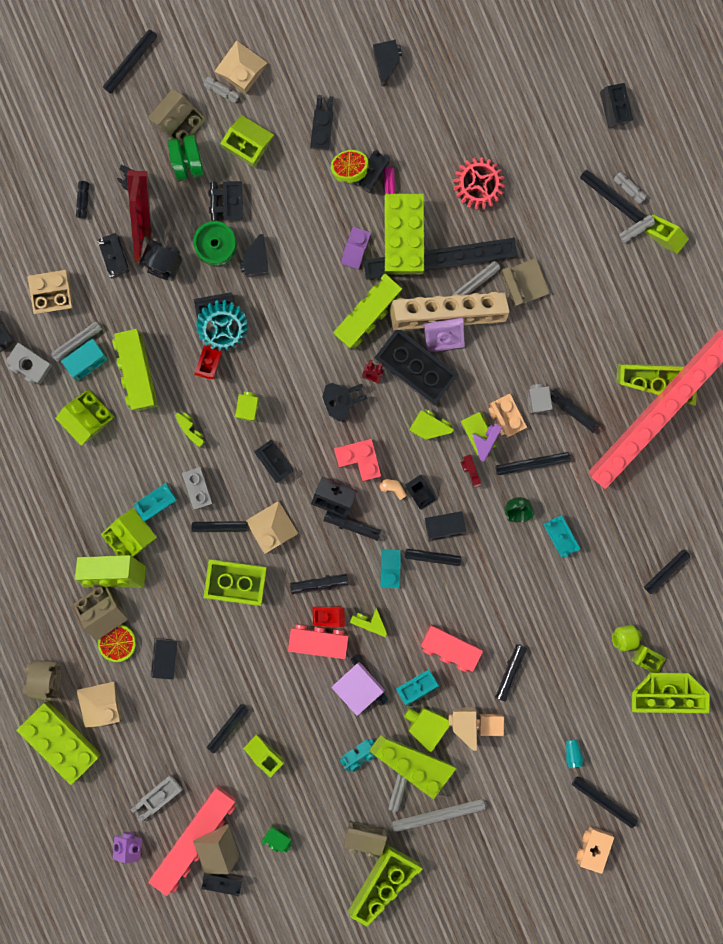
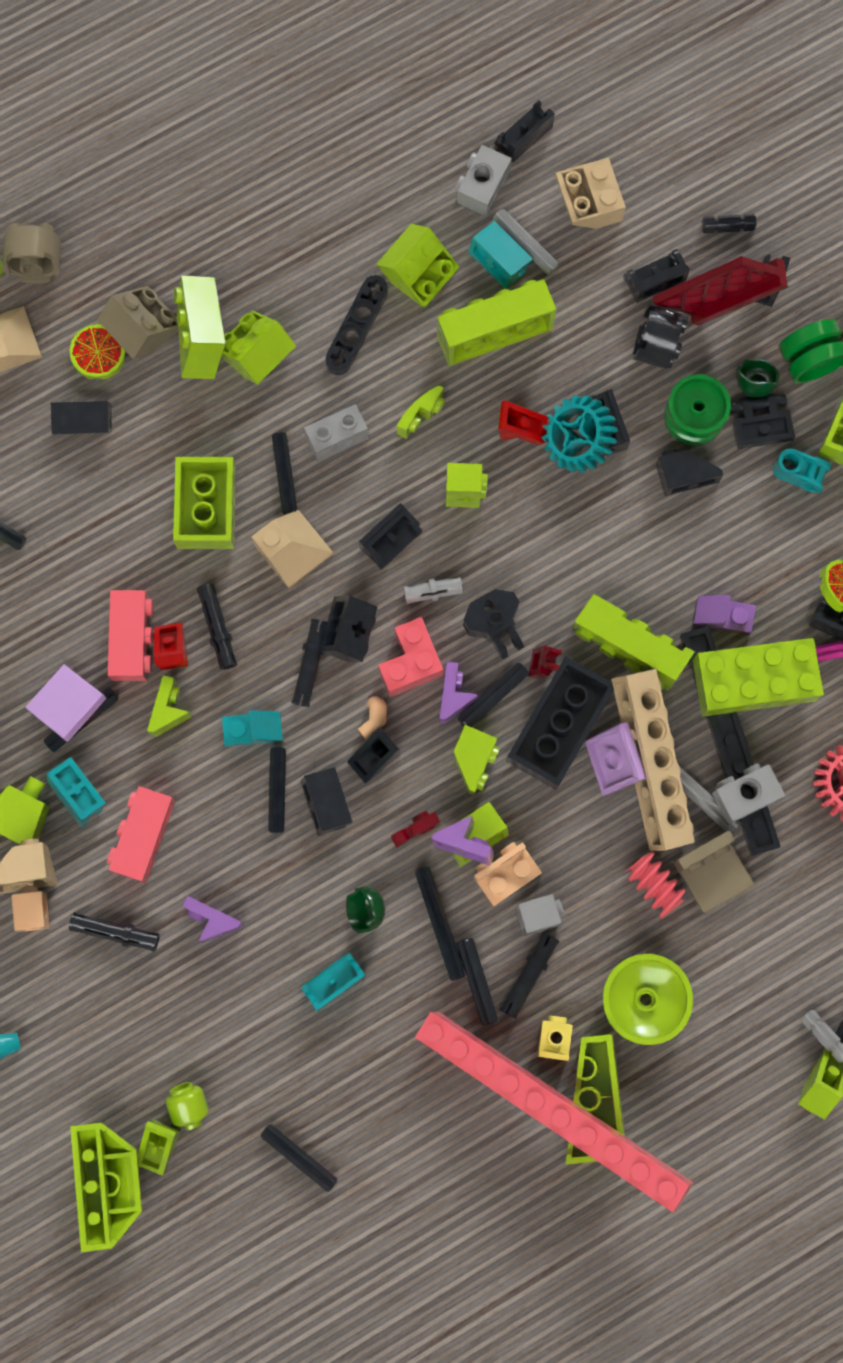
camera: 85 degrees right, 10 degrees down
teal hinge [134,483,178,522] -> none
none -> medium lavender slope [182,896,244,943]
none -> black beam [325,275,388,375]
none -> light grey pin [403,576,463,604]
none -> medium lavender slope [439,662,478,724]
none -> black axle [457,938,498,1026]
none -> black axle [458,662,529,727]
none -> light yellow brick [537,1015,573,1061]
none -> lime dish [602,954,693,1045]
none -> coral piece [625,851,686,919]
none -> light grey brick [712,763,785,825]
none -> dark green hair [736,359,780,398]
none -> teal piece [772,449,831,493]

